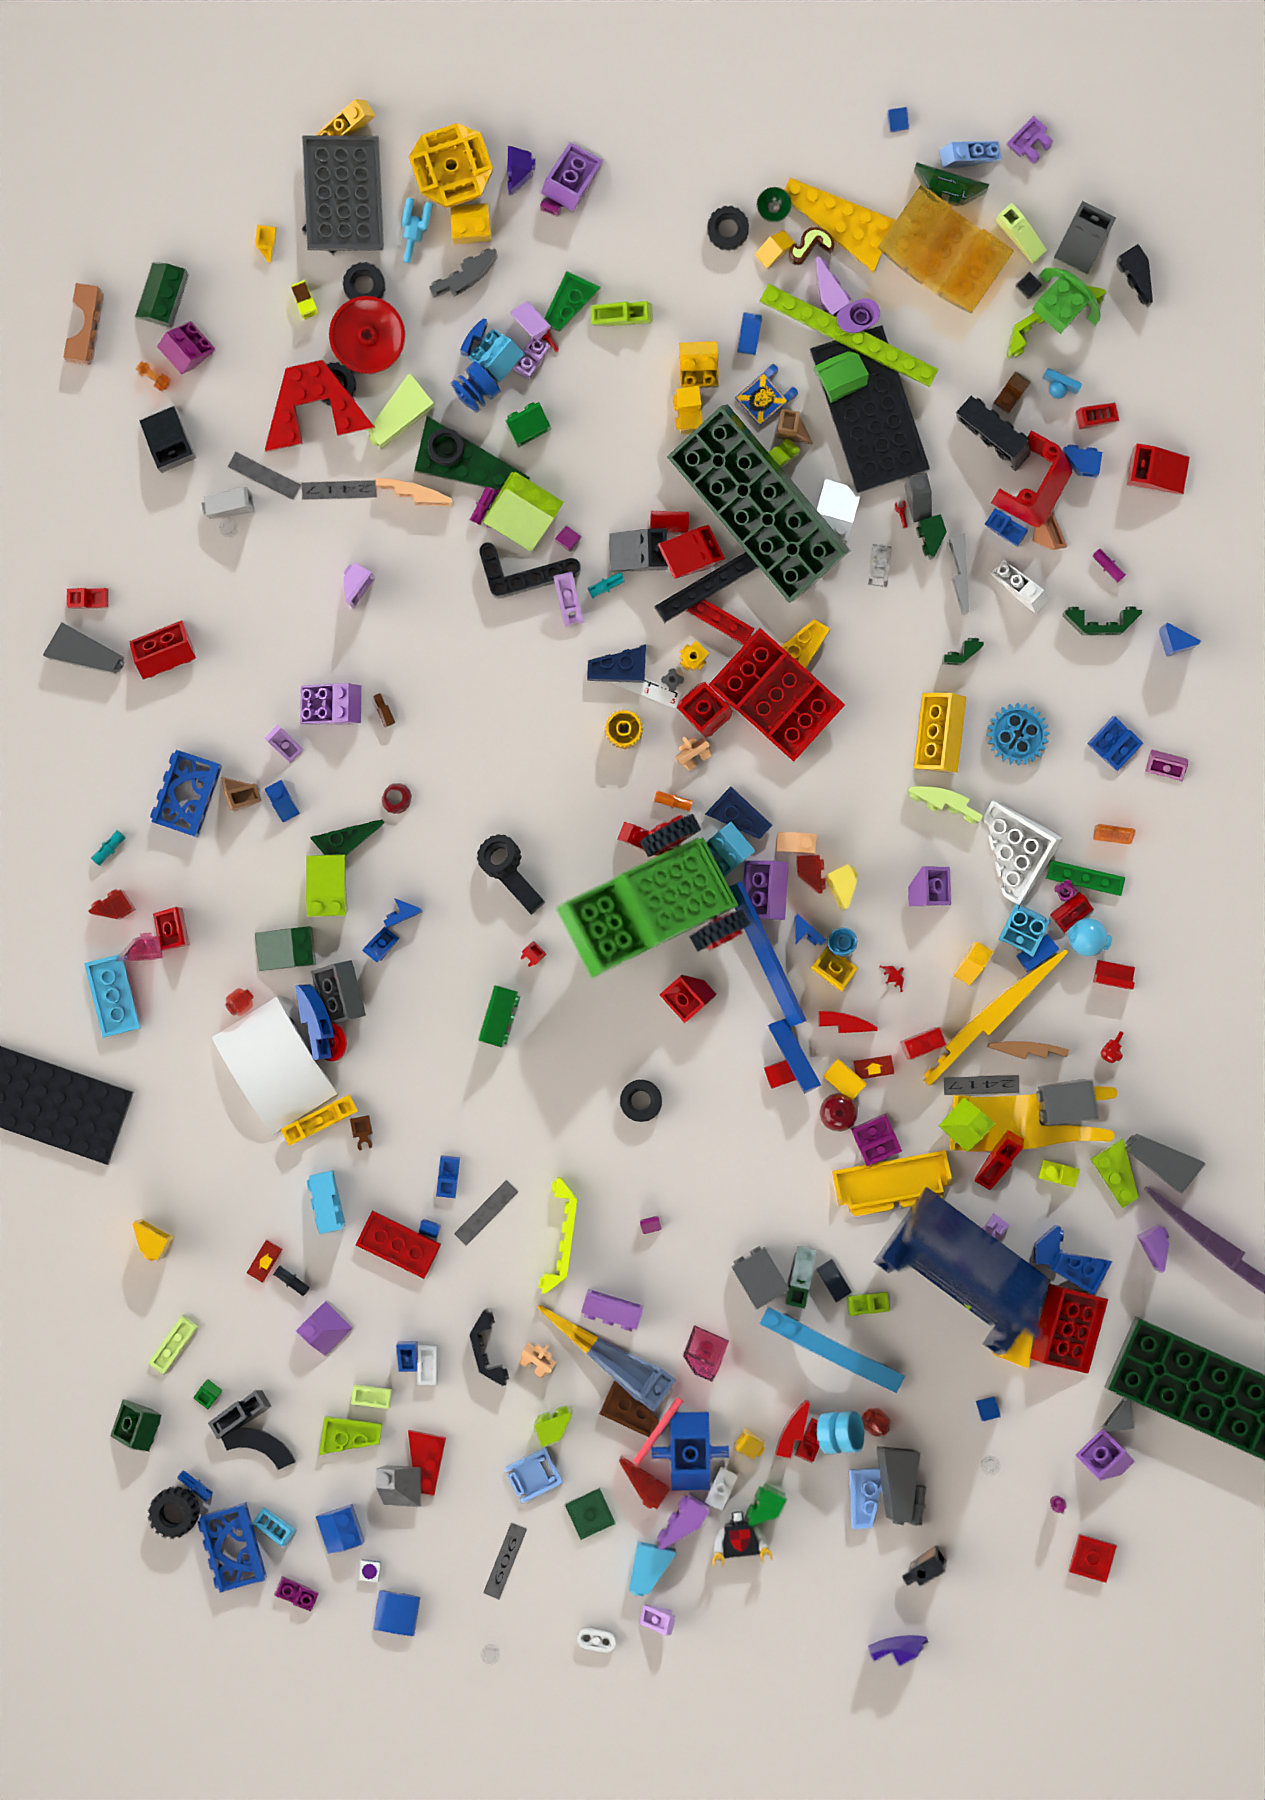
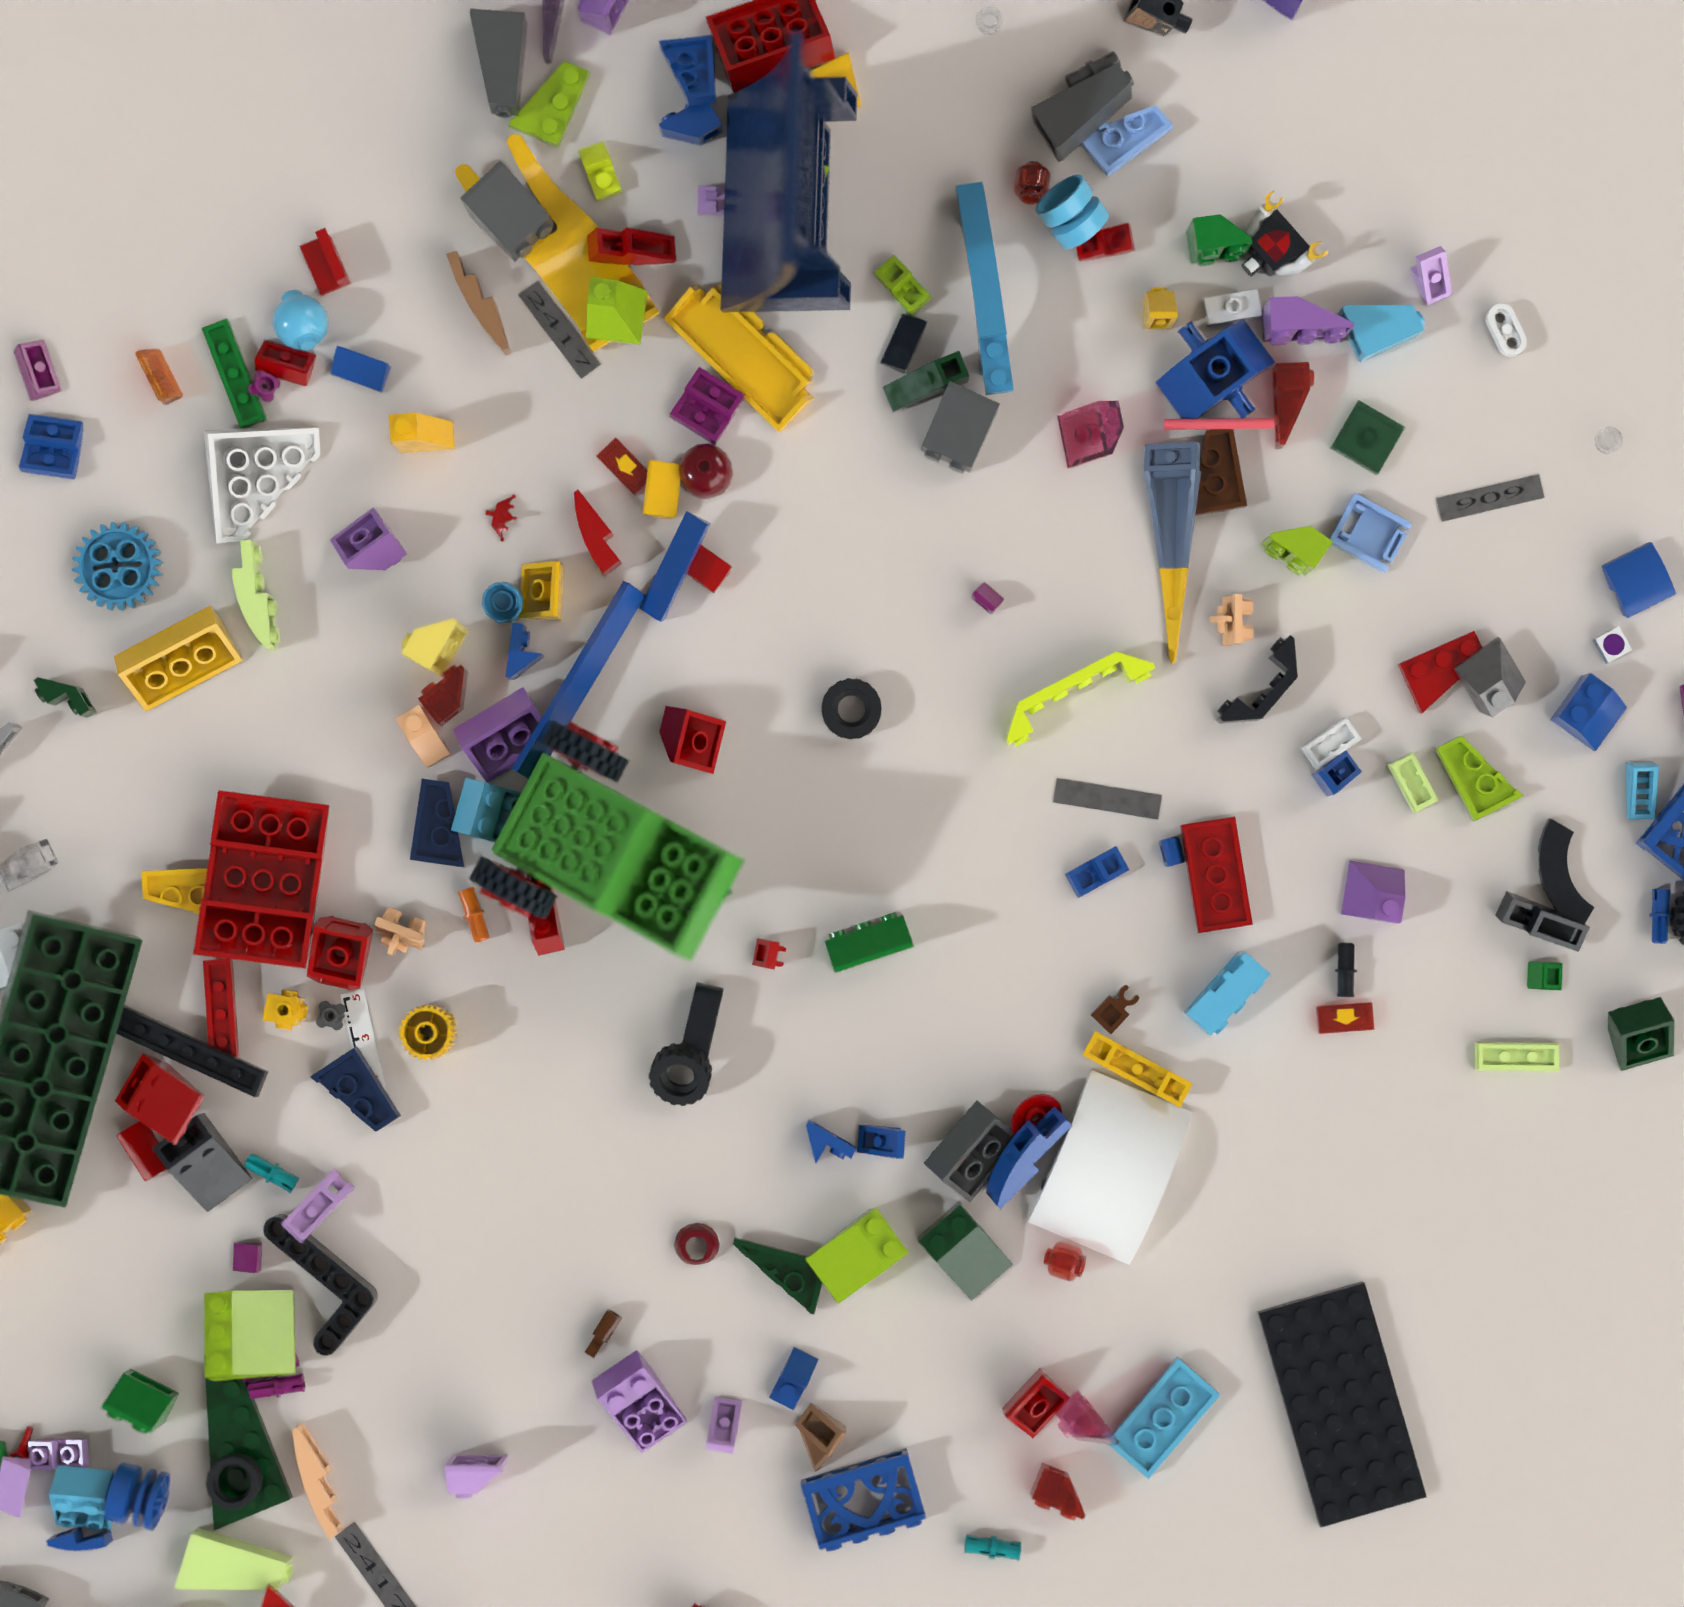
camera: 130 degrees left, 0 degrees up
yellow slope [133,1219,175,1262] -> none
medium lavender slope [581,1289,643,1331] -> none
red slope [775,1400,810,1459] -> none
red brick [900,1027,947,1060] -> none
yellow slope [923,949,1068,1086] -> none
blue slope [976,1396,1001,1422] -> none
medium azure slope [998,904,1050,957] -> none
red piece [1100,1031,1124,1063] -> none

